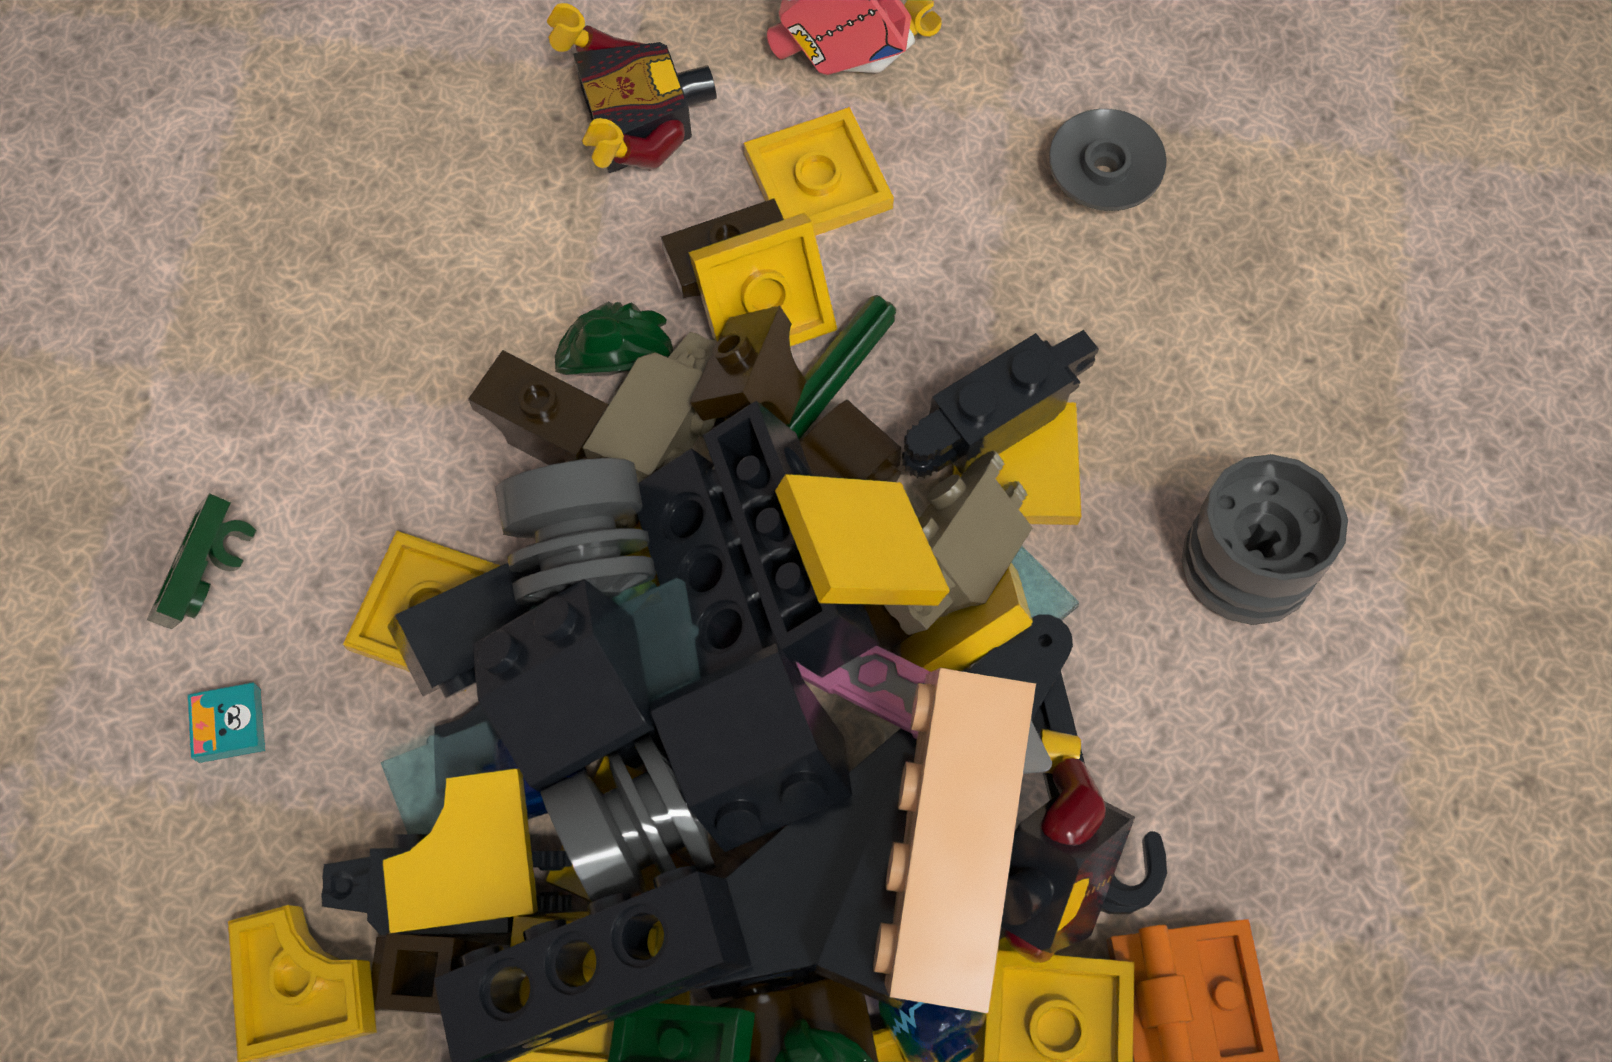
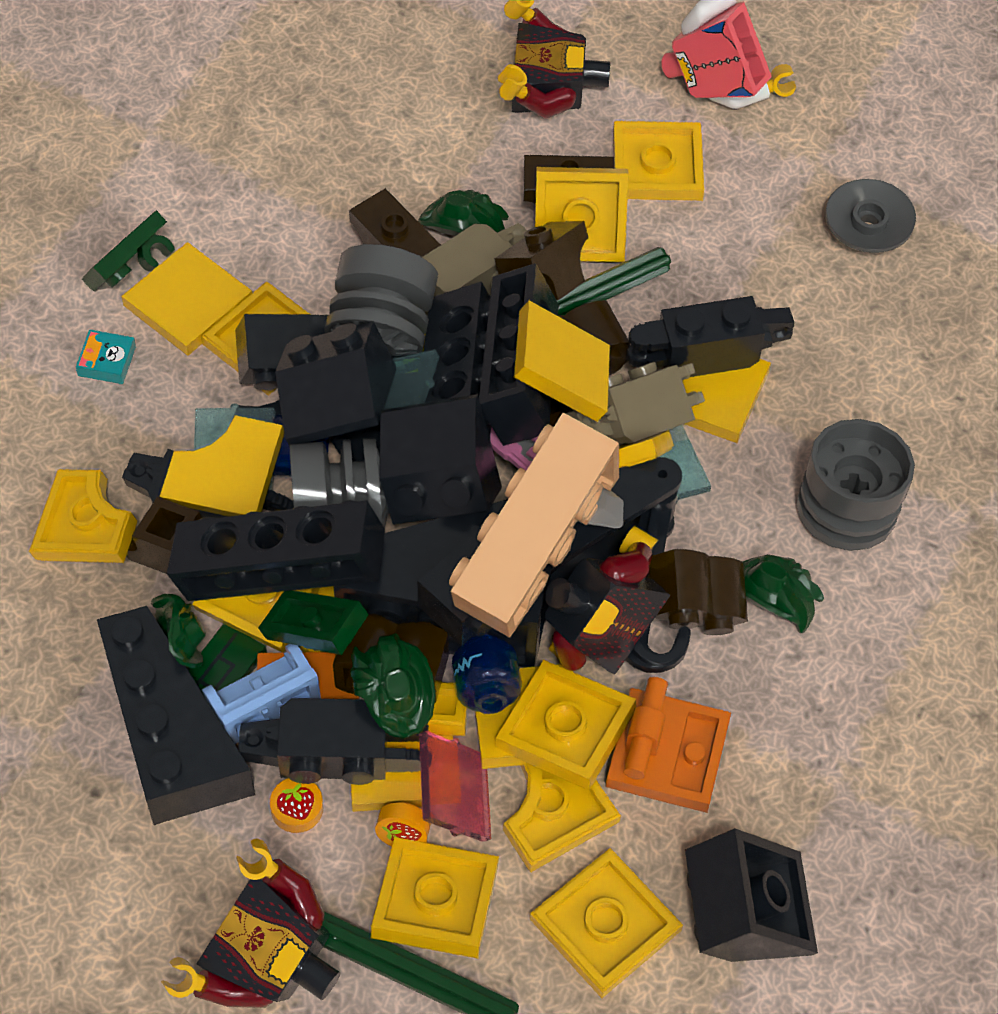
camera: 20 degrees right, 10 degrees down
none -> yellow tile [121,242,252,356]
none -> dark brown brick [649,549,748,635]
none -> dark green hat [742,554,824,633]

